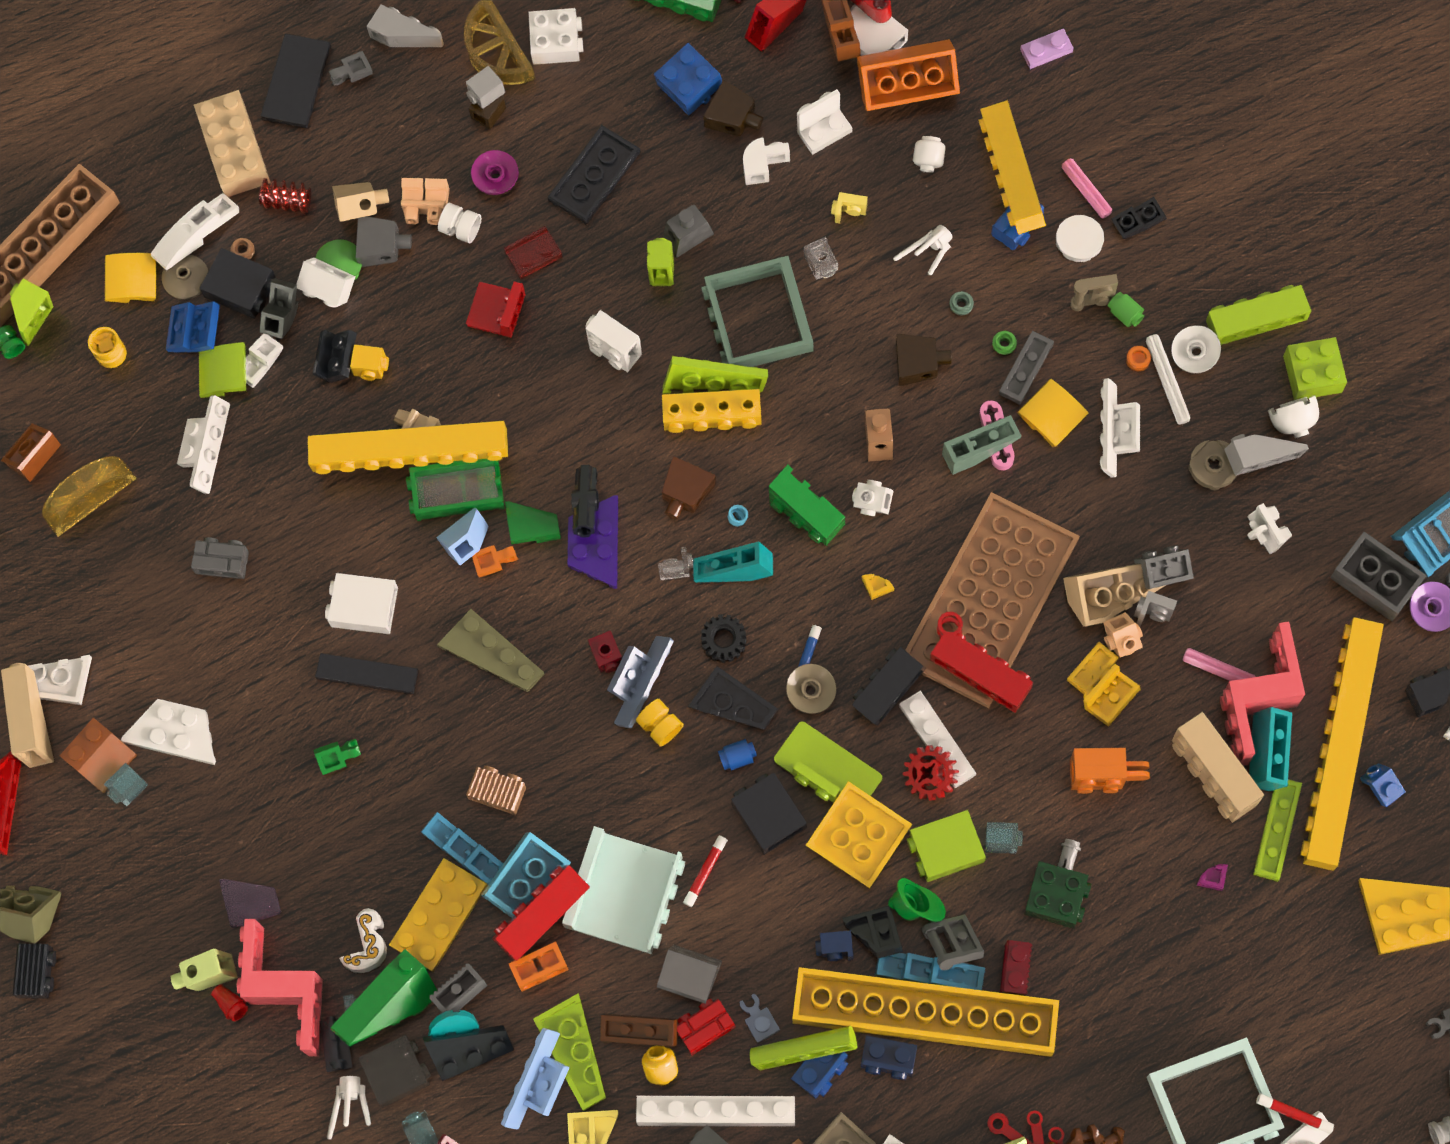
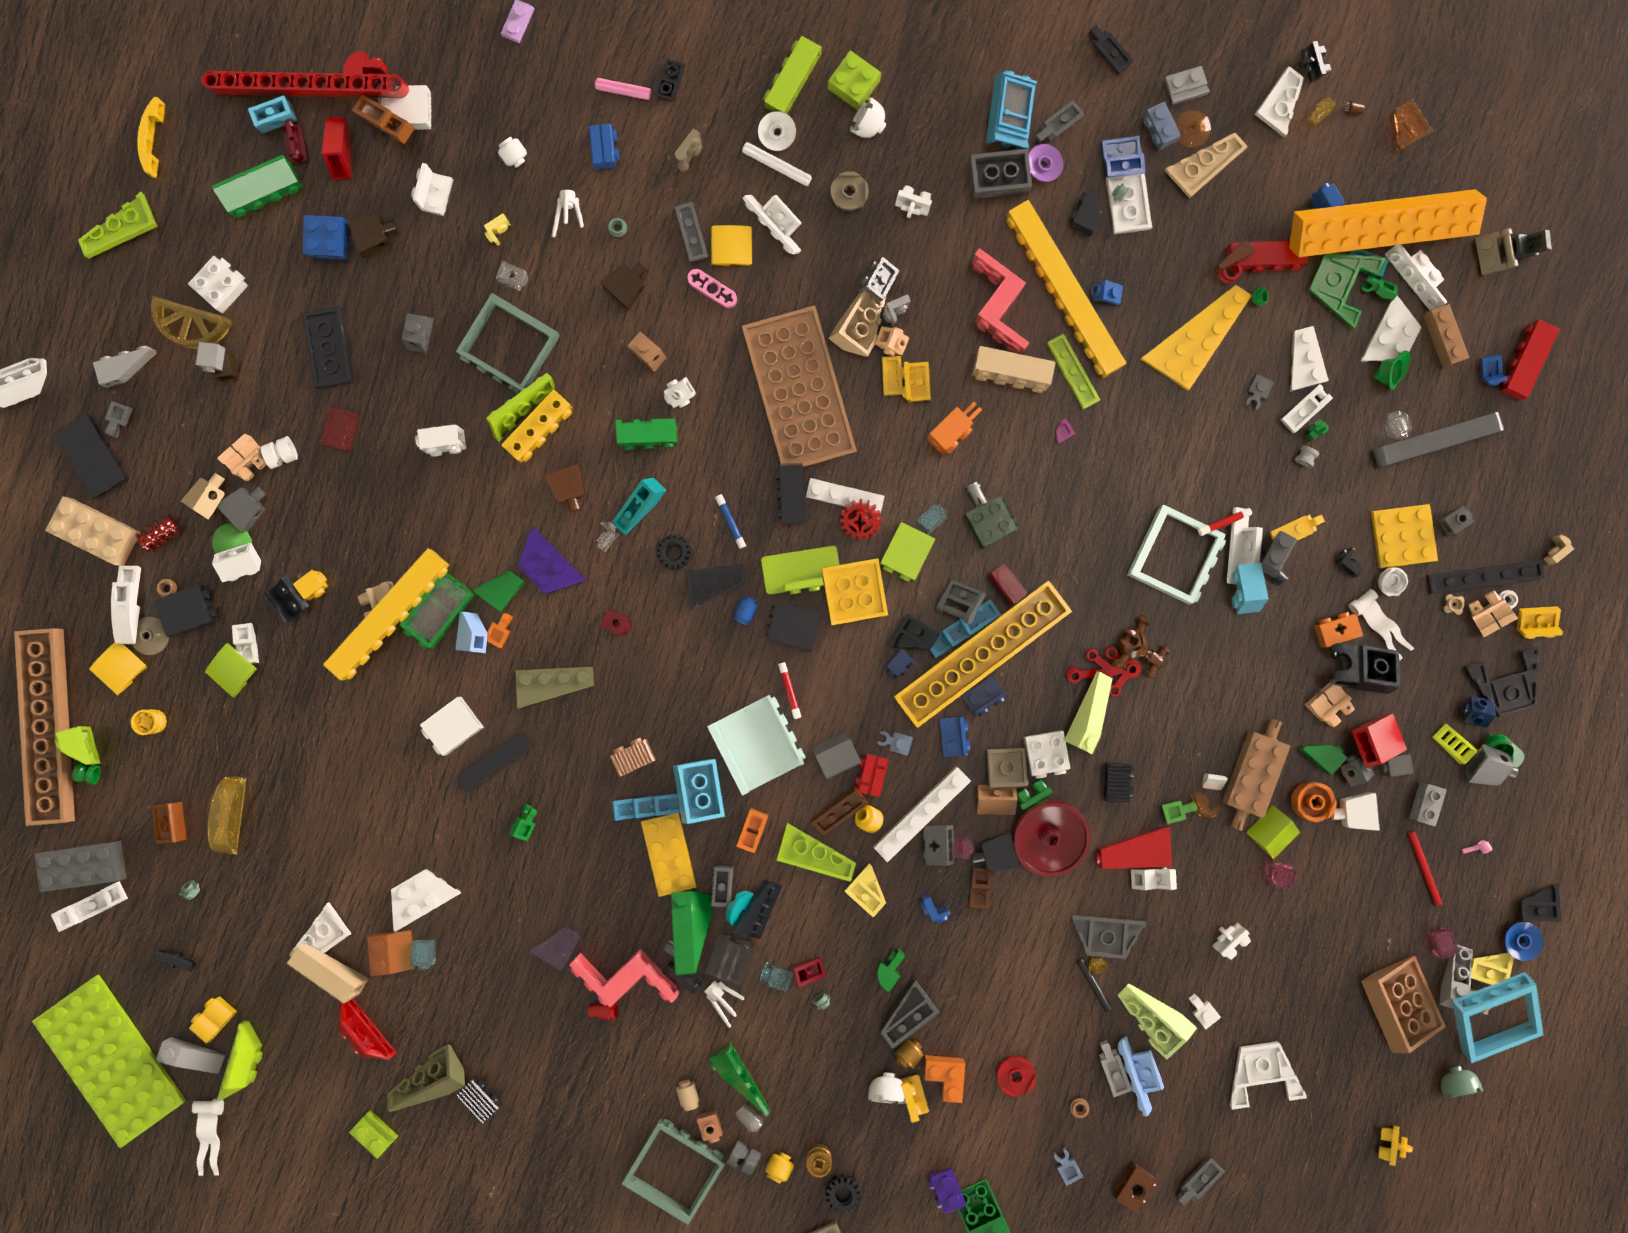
camera: 55 degrees left, 15 degrees up
blue slope [166,301,220,352] -> none
yellowish green torso [171,949,238,991] -> none
white bracket [177,396,230,494] -> none
dark grey brick [191,537,249,579] -> none
pearl dark grey brick [260,278,298,339] -> none
white animal [339,908,387,973] -> none
red bracket [466,282,526,338] -> none
magenta dish [471,150,519,195] -> none
brick [492,865,590,961] -> none
light blue bracket [501,1028,569,1129] -> none
black piece [571,464,599,537] -> none
sand blue bracket [607,636,674,728] -> none
yellow wheel [636,699,684,747] -> none
lime brick [647,238,674,286] -> none
medium azure hinge [728,505,748,527] -> none
white brick [743,138,790,185] -> none
lime brick [750,1026,858,1071] -> none
dark tan dish [786,664,836,714] -> none
orange brick [857,39,960,111] -> none
yellow tile [862,574,894,600] -> none
green piece [888,878,946,922] -> none
red hinge [930,612,1033,713] -> none
sand green slope [942,415,1021,475] -> none
yellow brick [979,100,1046,234] -> none
bright green plate [992,331,1017,355] -> none
white tile [1056,215,1104,262] -> none
bright green brick [1108,292,1144,327] -> none
orange tile [1126,346,1151,371] -> none
bright pink axle [1183,648,1256,681] -> none
light grey slope [1224,434,1309,476] -> none
teal brick [1249,707,1292,792] -> none

